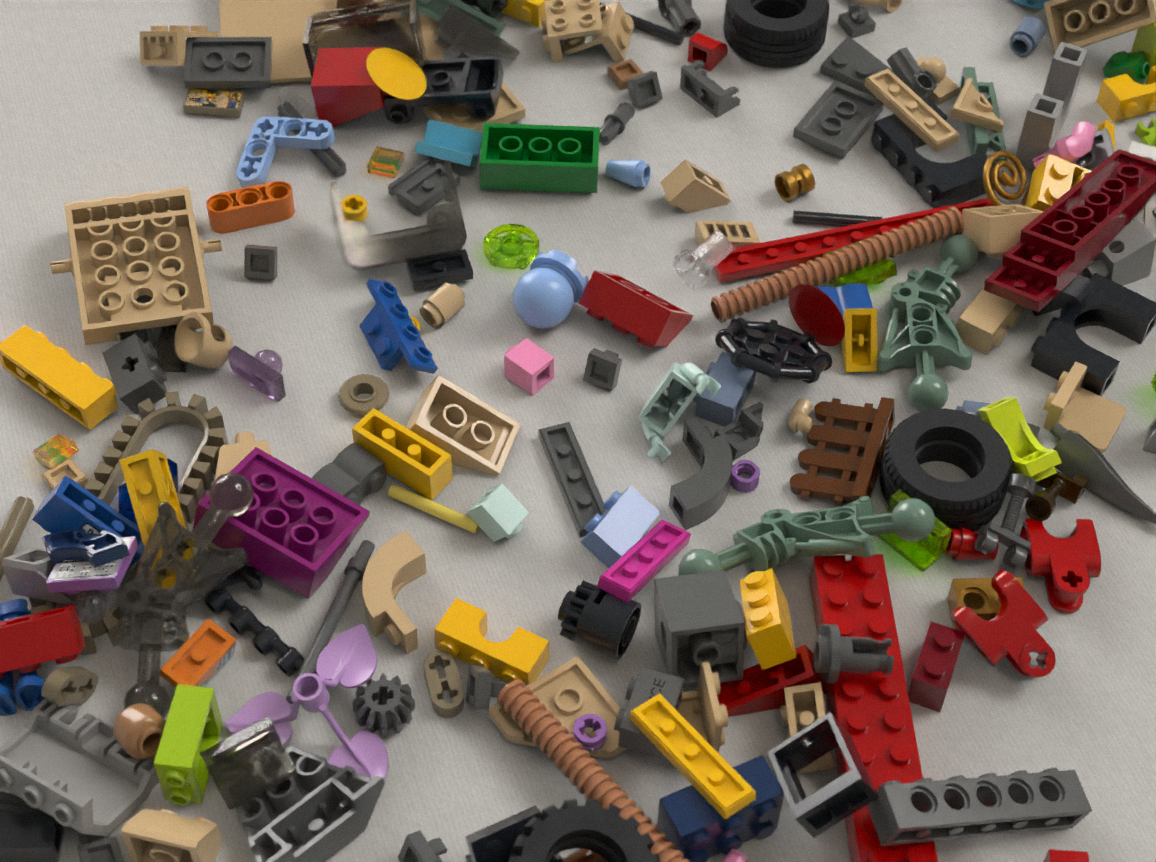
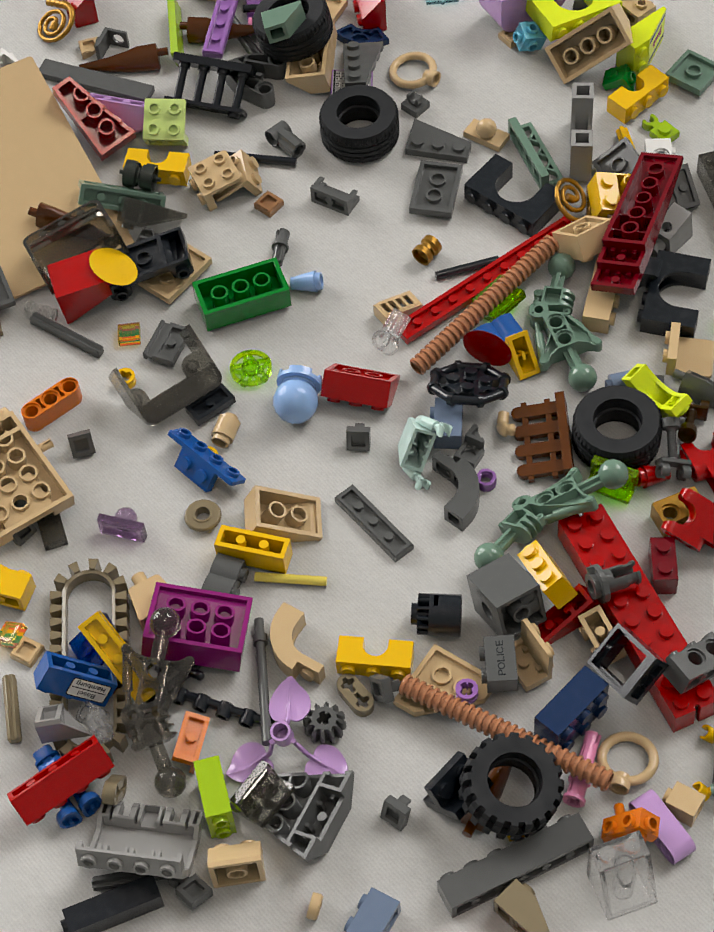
camera: 15 degrees left, 5 degrees up
dark blue tile [42,529,130,568] -> none
tile [46,536,138,595] -> none
dark grey brick [102,334,167,414] -> none
medium nougat head [113,703,166,760] -> none
tan helmet [174,312,233,369] -> none
light blue beam [236,116,336,188] -> none
medium azure panel [415,120,482,167] -> none
light aqua brick [467,483,529,542] -> none
bright pink brick [504,338,554,396] -> none
brick [580,485,661,568] -> none
dark pink tile [597,520,691,602] -> none
dark grey tile [627,71,663,107] -> none
yellow tile [630,693,756,820] -> none
tan slope [660,159,731,213] -> none
red brick [687,33,728,72] -> none
tan tile [864,68,960,152] -> none
dark grey piece [887,47,938,102] -> none
tan tile [950,78,1004,133] -> none
sand blue brick [1010,17,1046,56] -> none
bright pink arm [1033,122,1096,168] -> none

